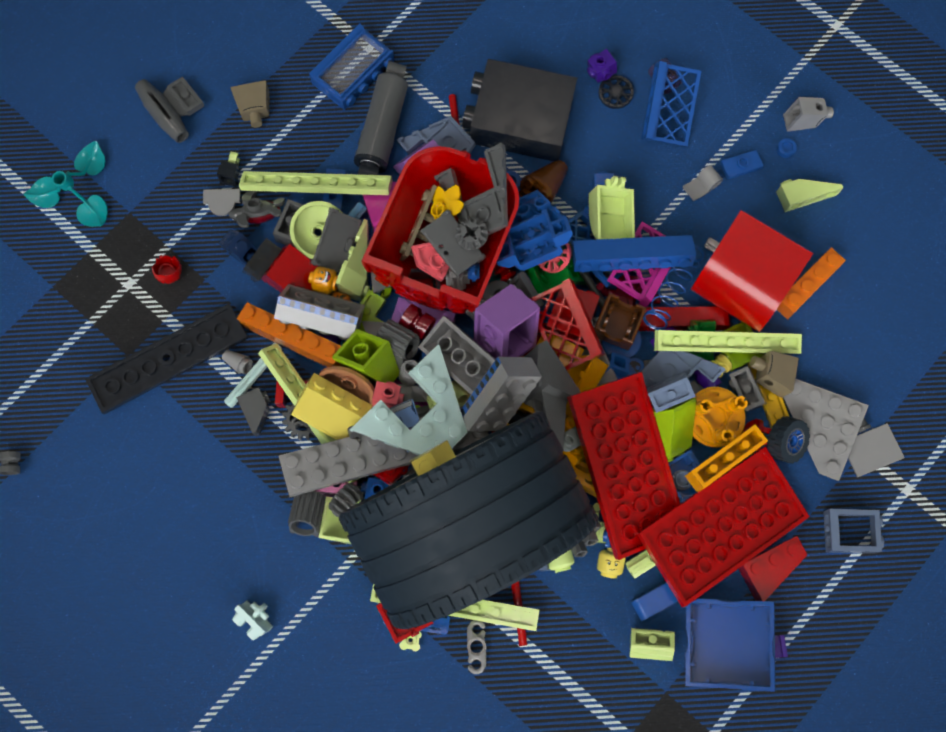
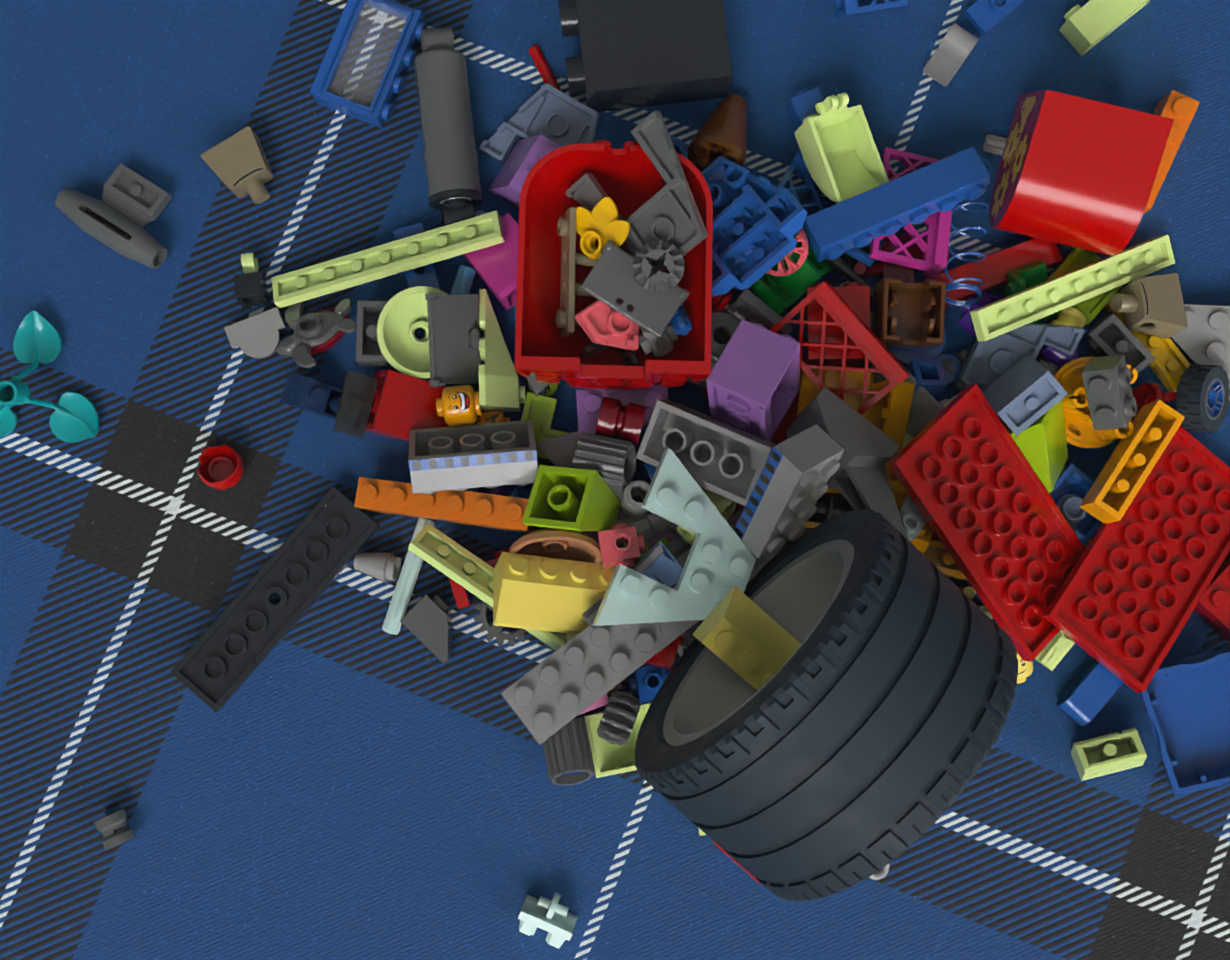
camera: 15 degrees left, 10 degrees up
none -> dark grey brick [1082,354,1137,430]

